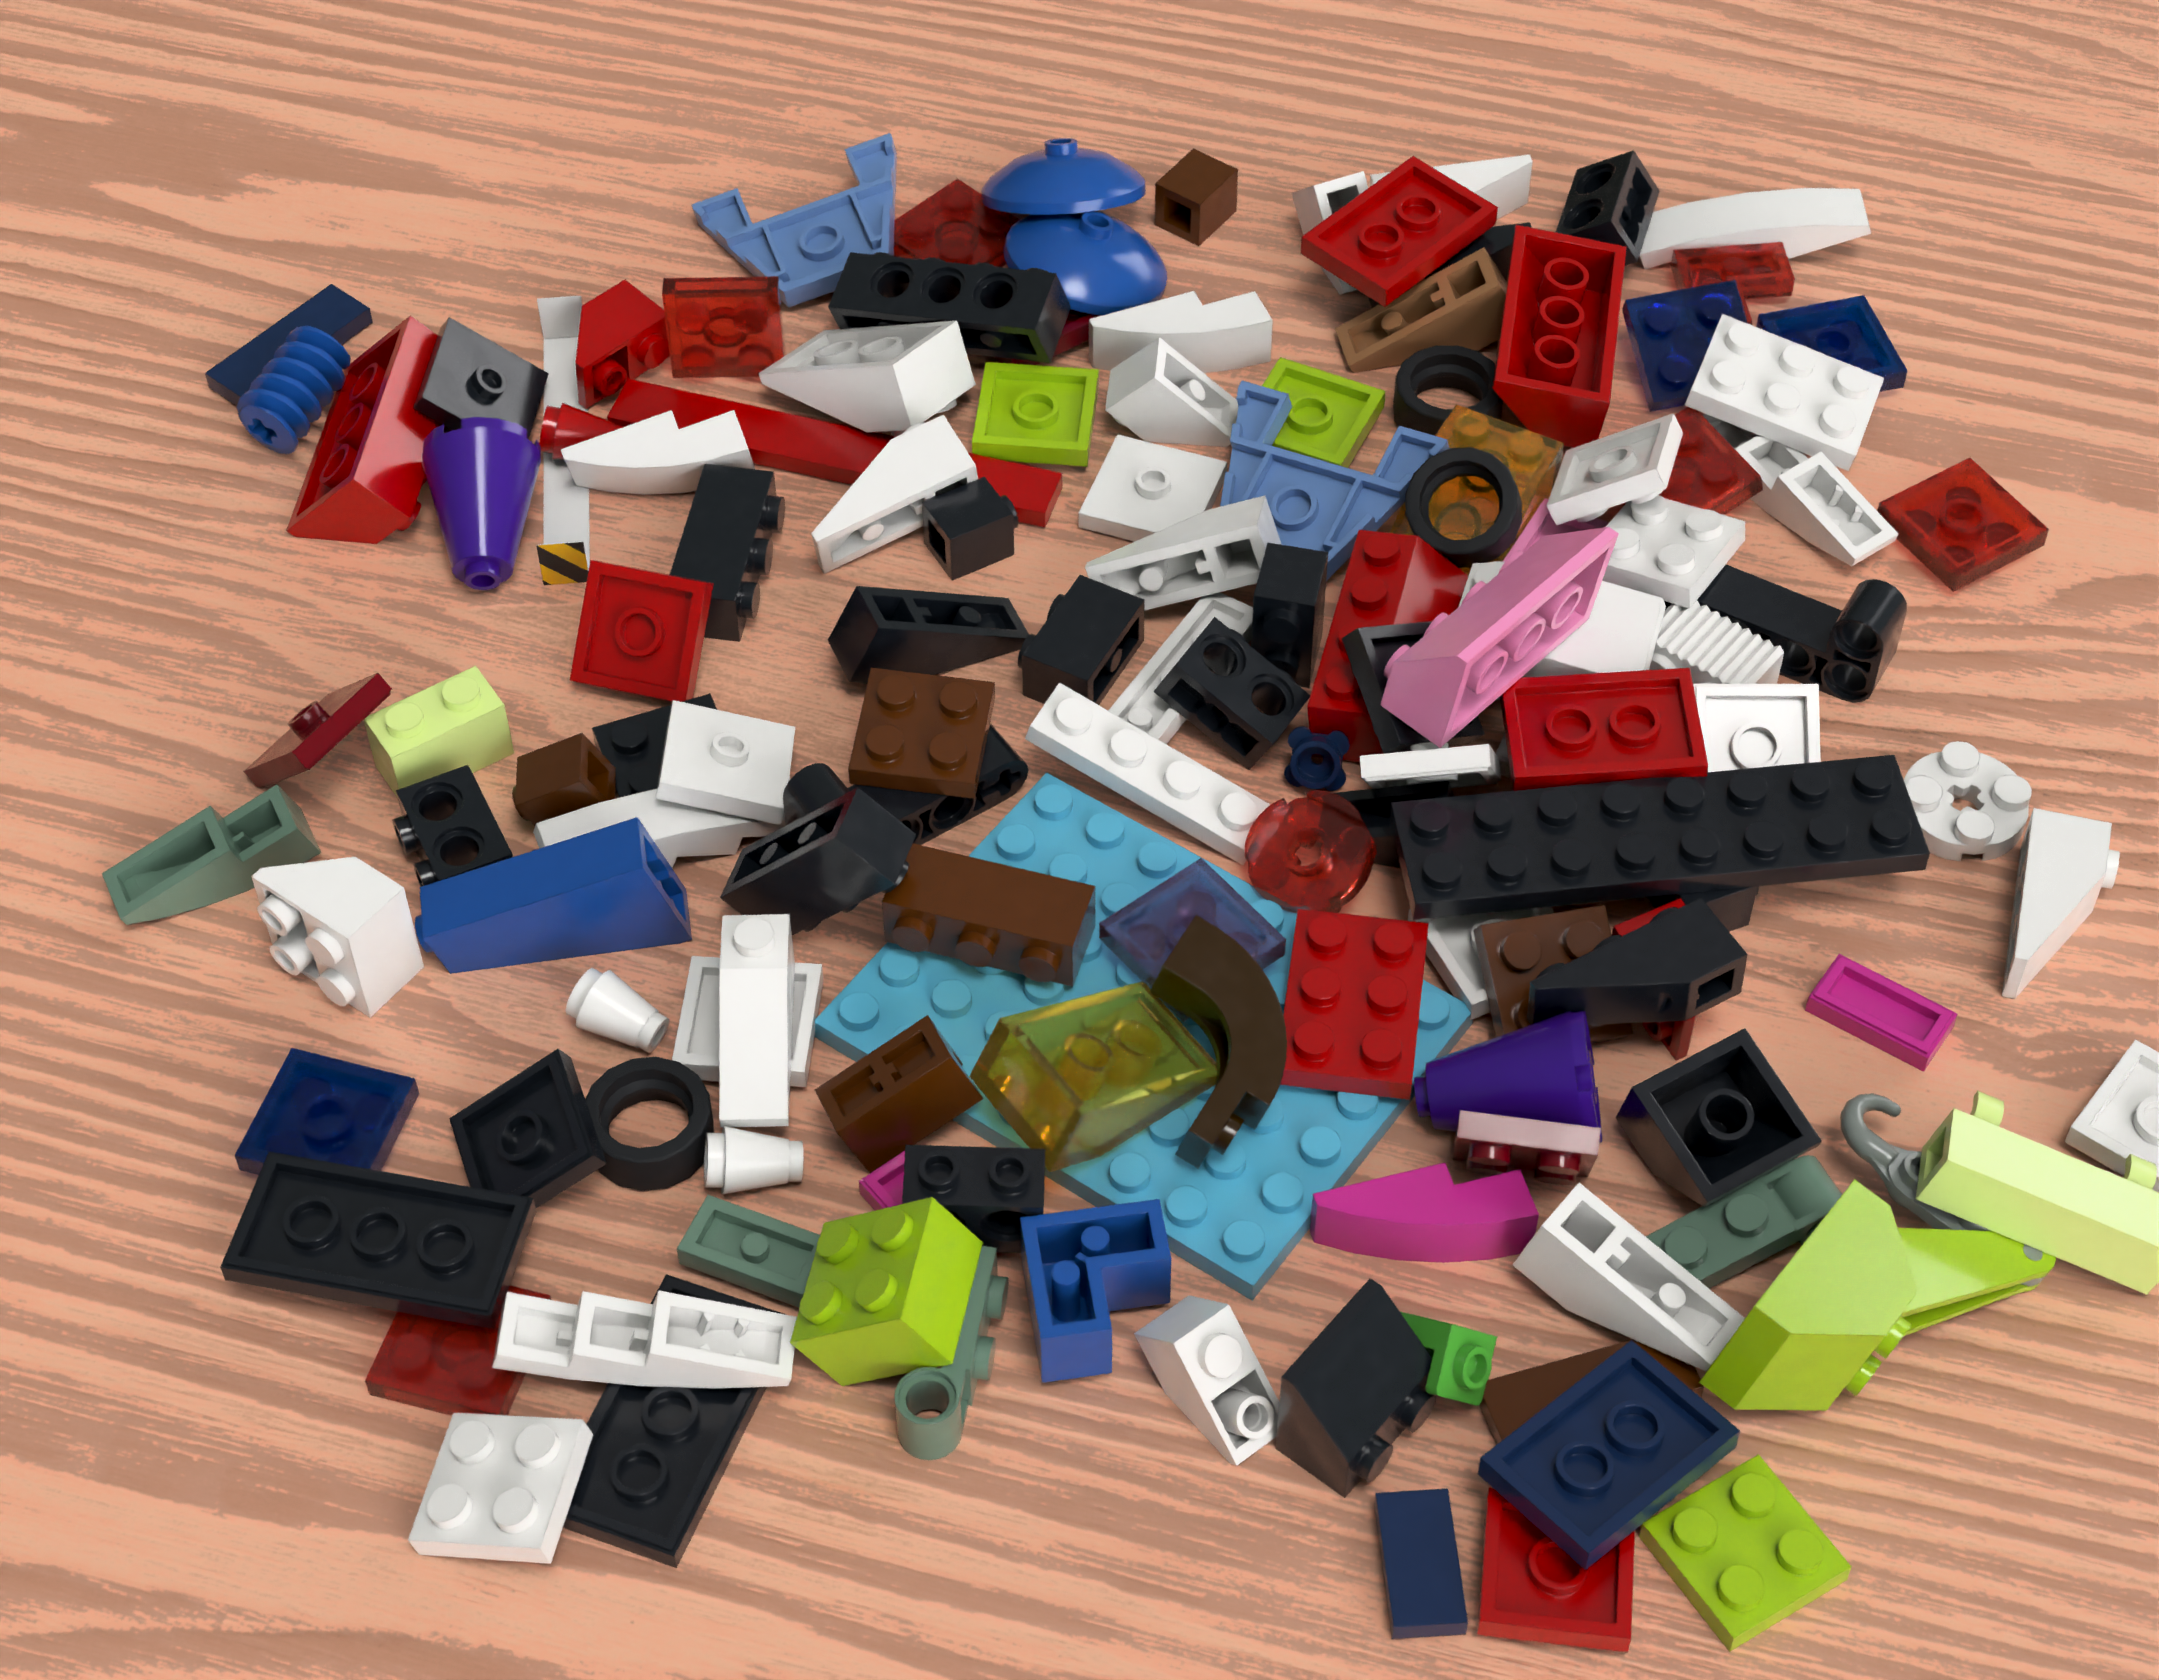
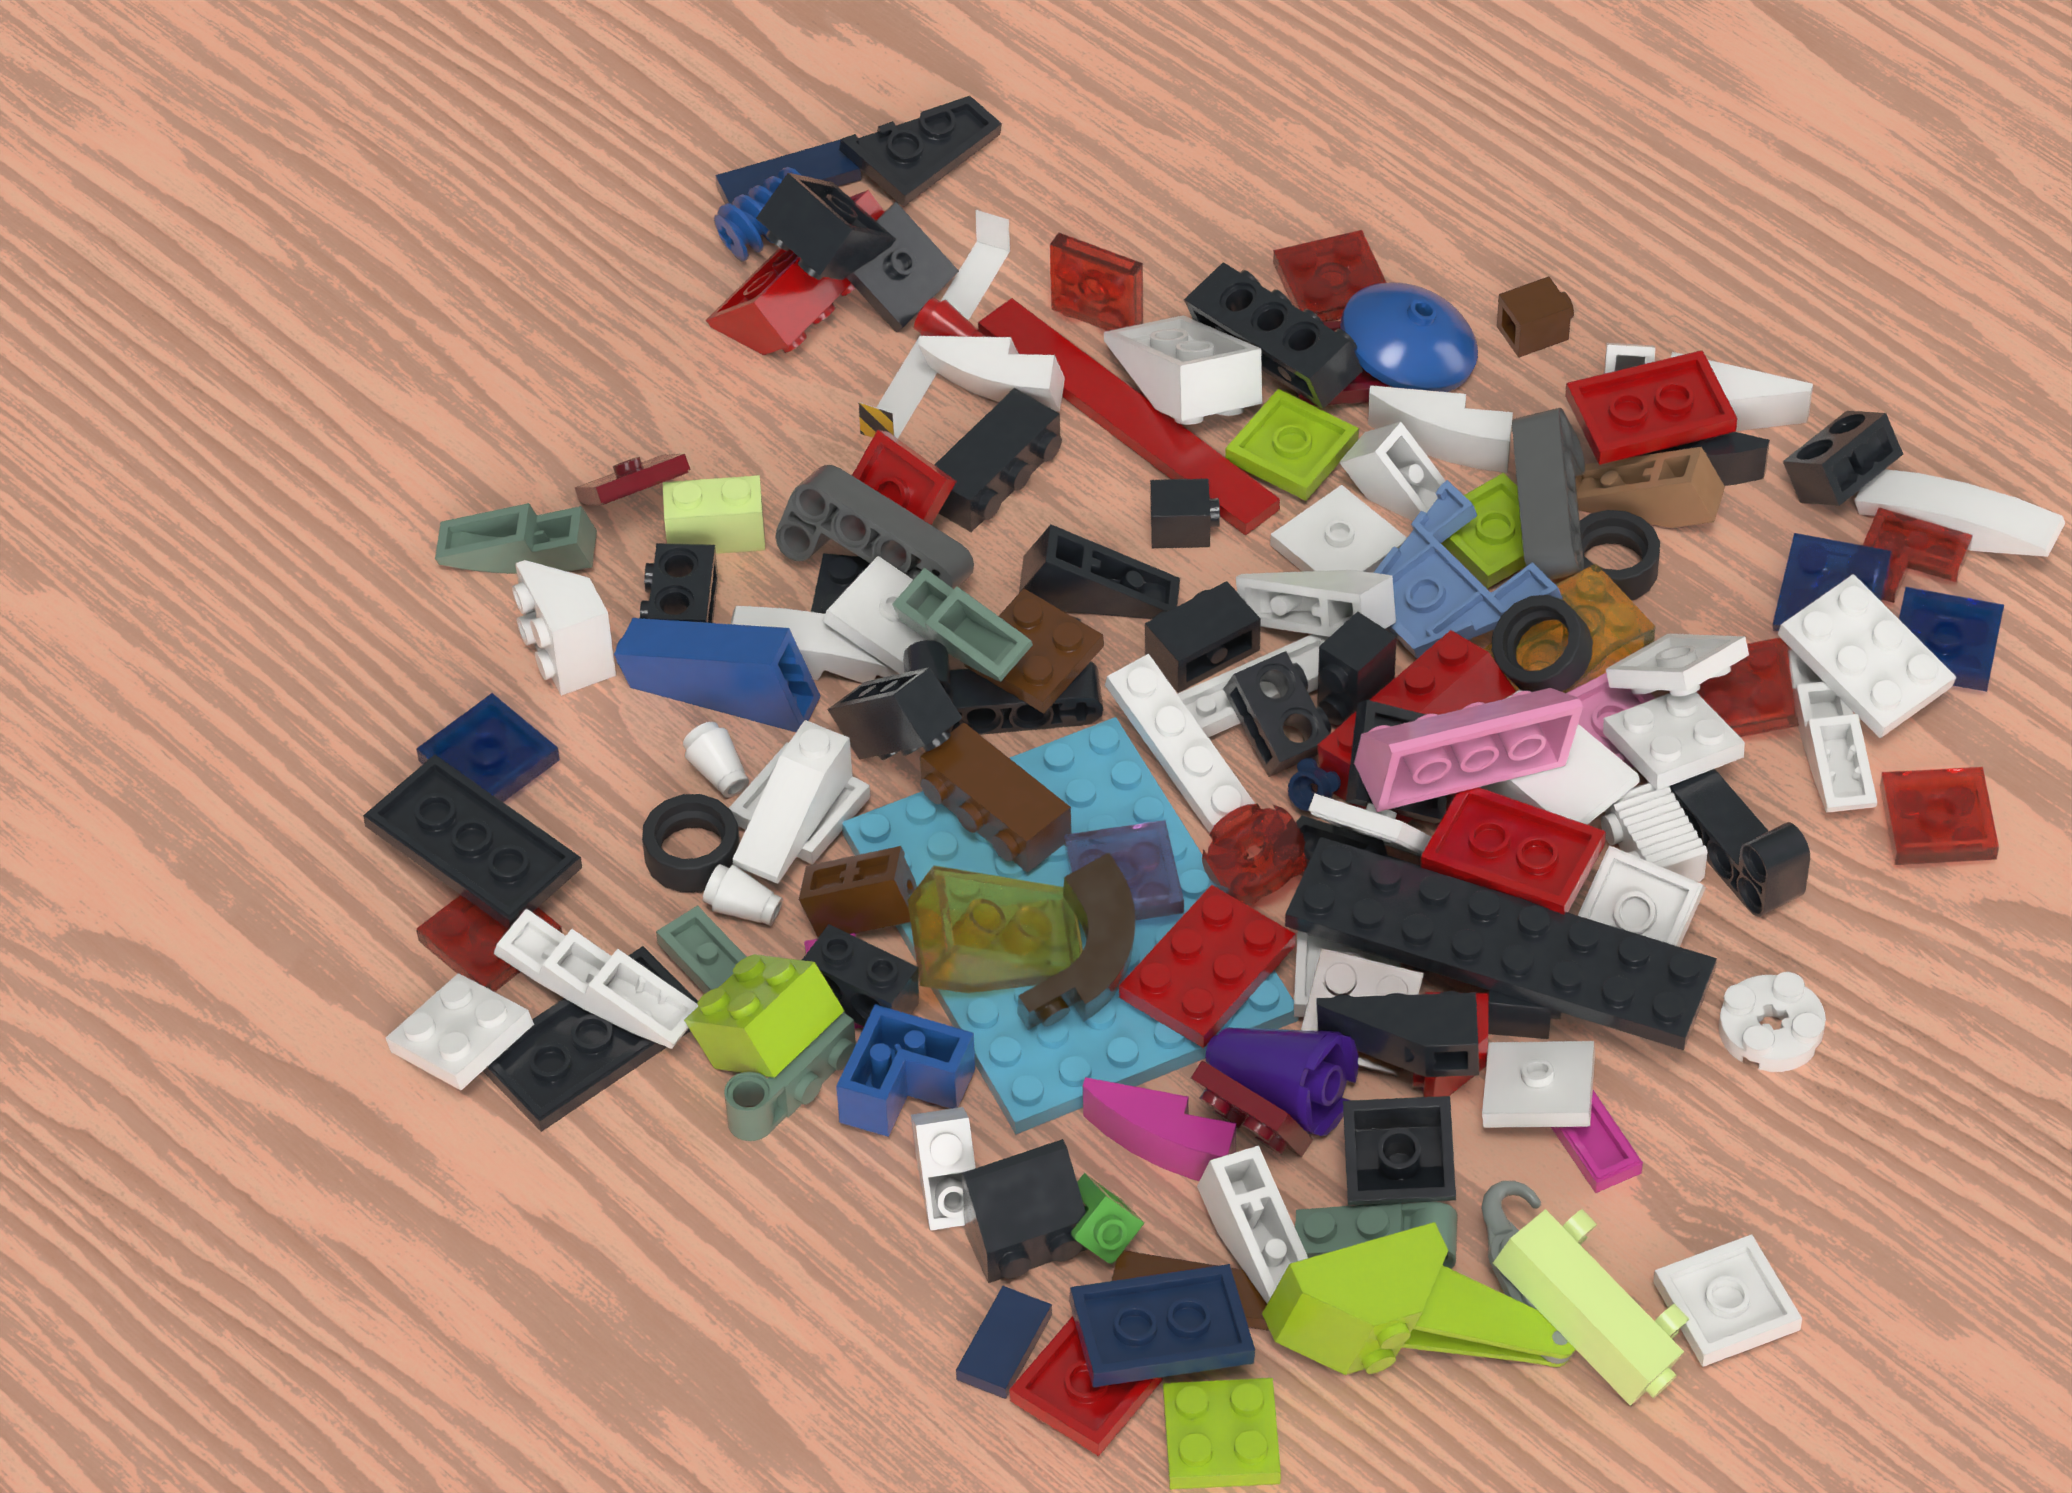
camera: 30 degrees right, 0 degrees up
dark purple cone [422,417,541,590] -> none
black plate [449,1049,607,1208] -> none
reddish brown brick [512,733,616,826] -> none
red slope [575,280,672,409] -> none
medium blue wing [692,133,897,308] -> none
white slope [811,414,978,574] -> none
blue dish [981,138,1146,215] -> none
red slope [1493,225,1627,448] -> none
white slope [2002,808,2120,999] -> none
none -> black slope [756,173,896,280]
none -> dark grey beam [775,465,974,589]
none -> black wing [839,96,1002,207]
none -> sand green slope [892,568,1033,682]
none -> white plate [1482,1041,1595,1128]
none -> dark grey beam [1512,408,1585,580]

